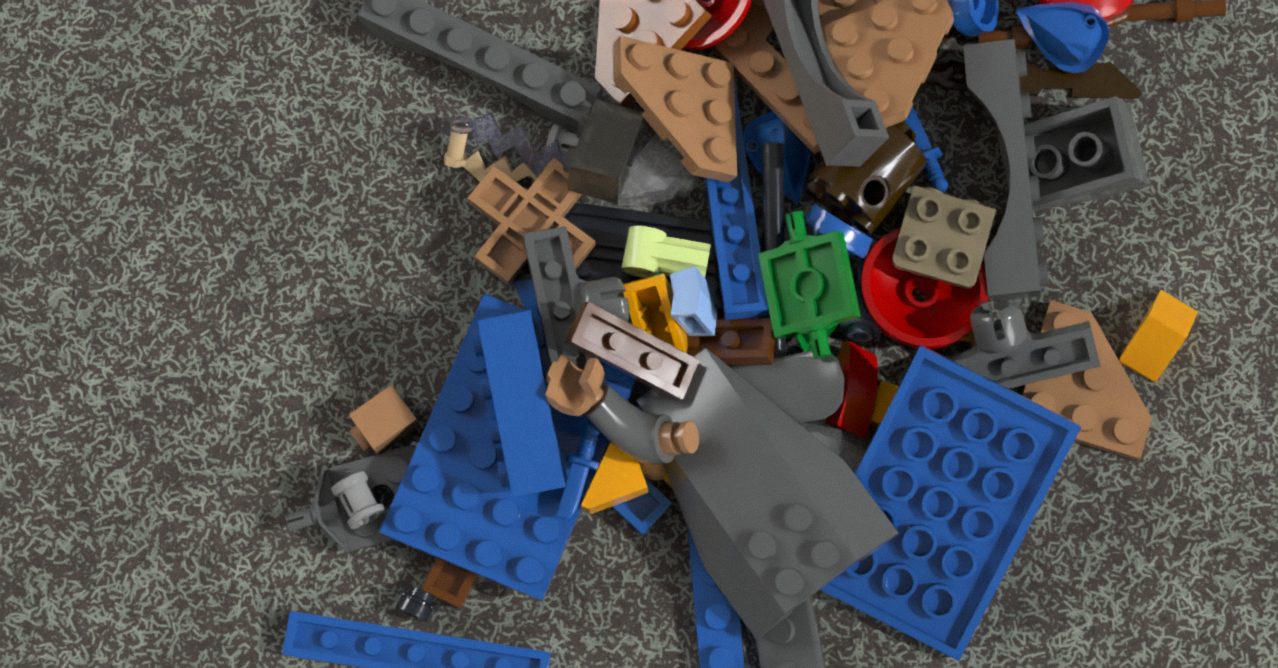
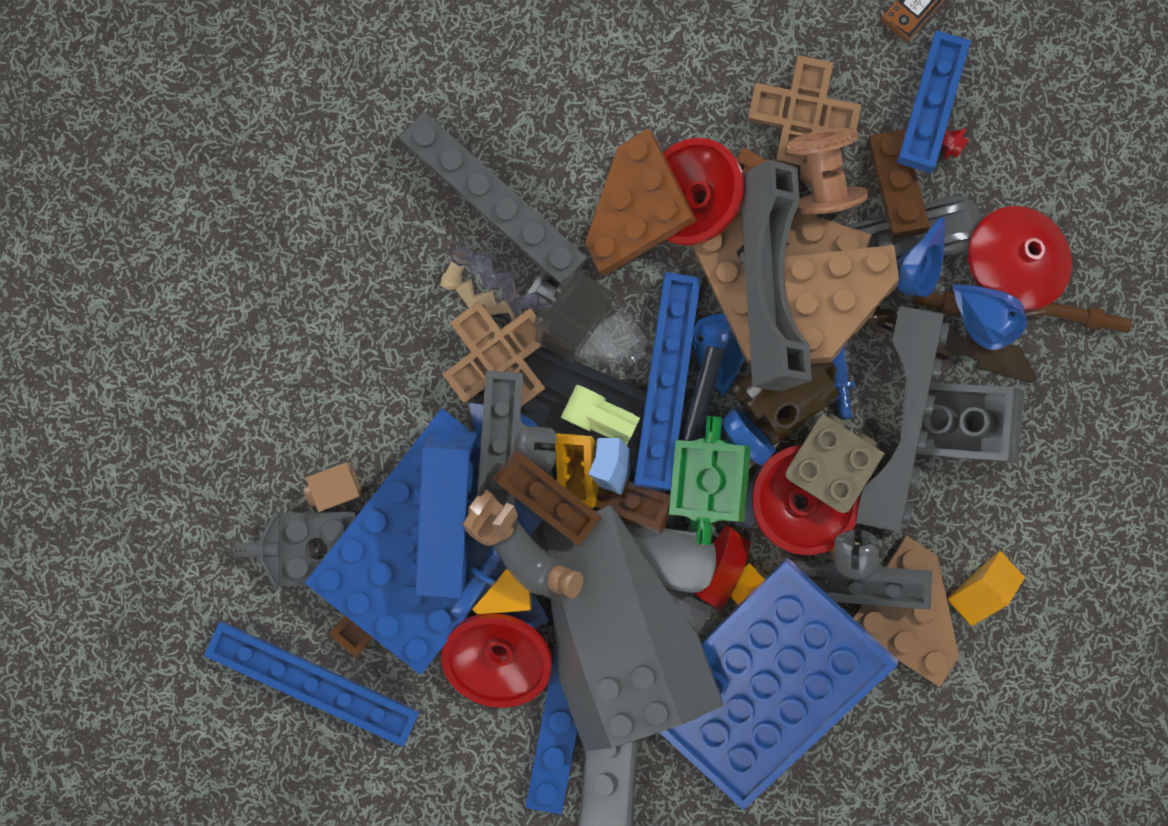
camera: 10 degrees right, 10 degrees up
light grey bush [331,471,386,529] -> none
black plate [396,585,438,622] -> none
medium nougat plate [613,36,737,183] -> none
none -> red dish [441,613,552,708]

